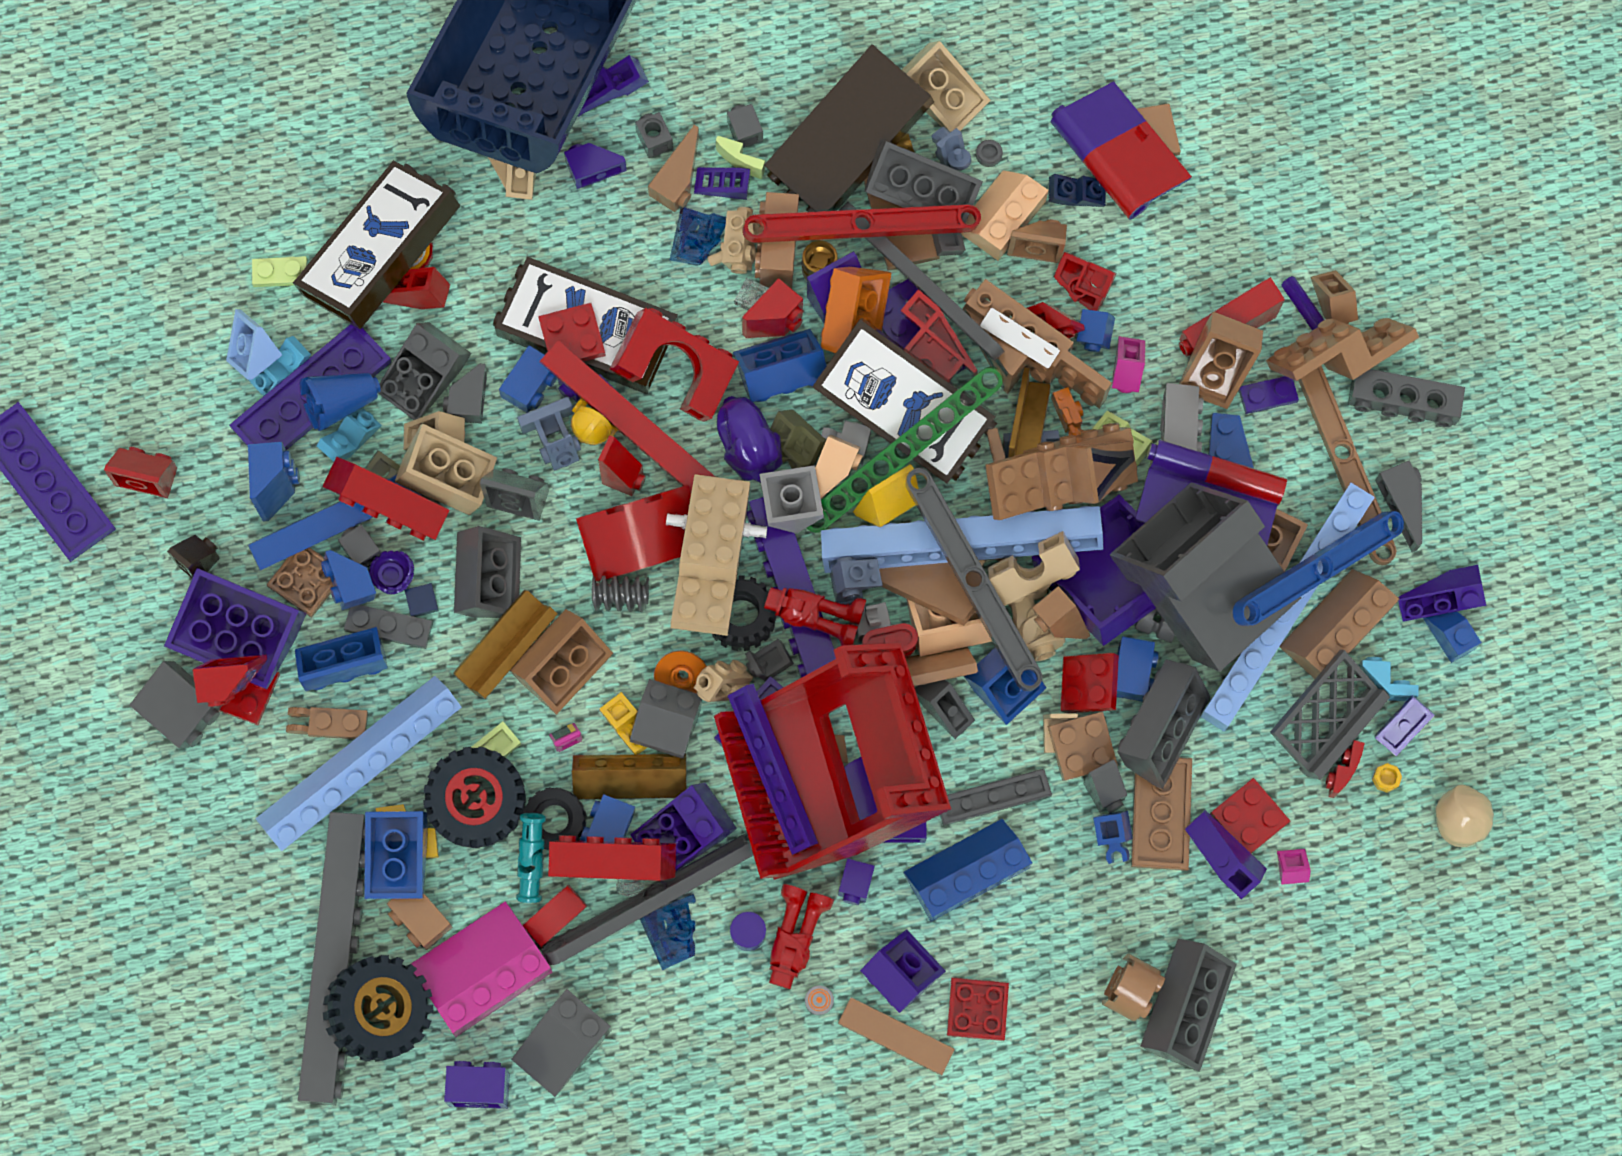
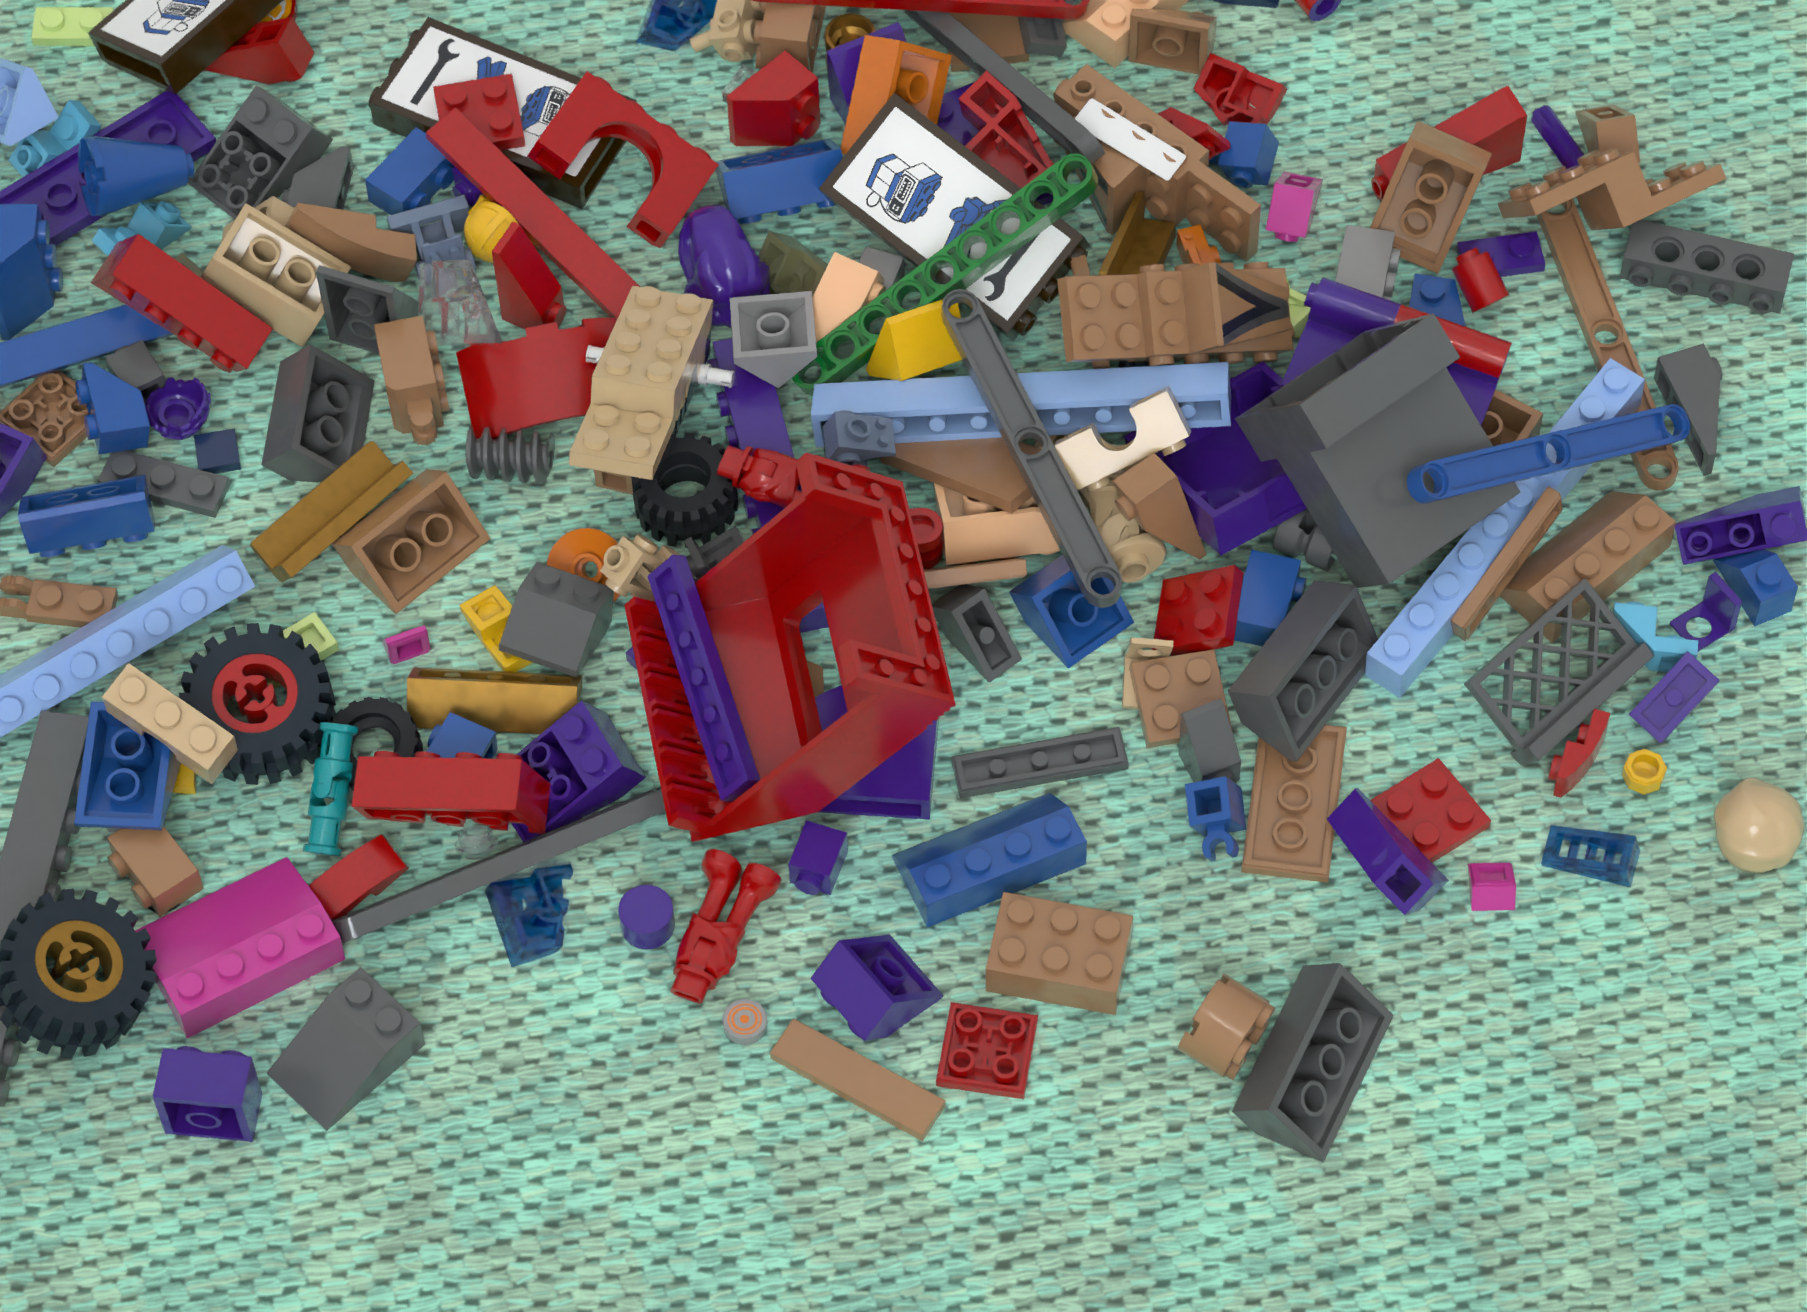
camera: 10 degrees right, 15 degrees down
none -> tan arch [102,663,238,784]
none -> medium nougat slope [286,203,417,282]
none -> medium nougat hinge [374,315,450,446]
none -> clear slope [418,260,501,346]
none -> medium nougat brick [986,892,1133,1015]
none -> medium nougat tile [1450,486,1563,641]
none -> red brick [1451,247,1509,313]
none -> clear blue slope [1541,825,1640,887]
none -> dark purple bracket [1670,572,1742,651]

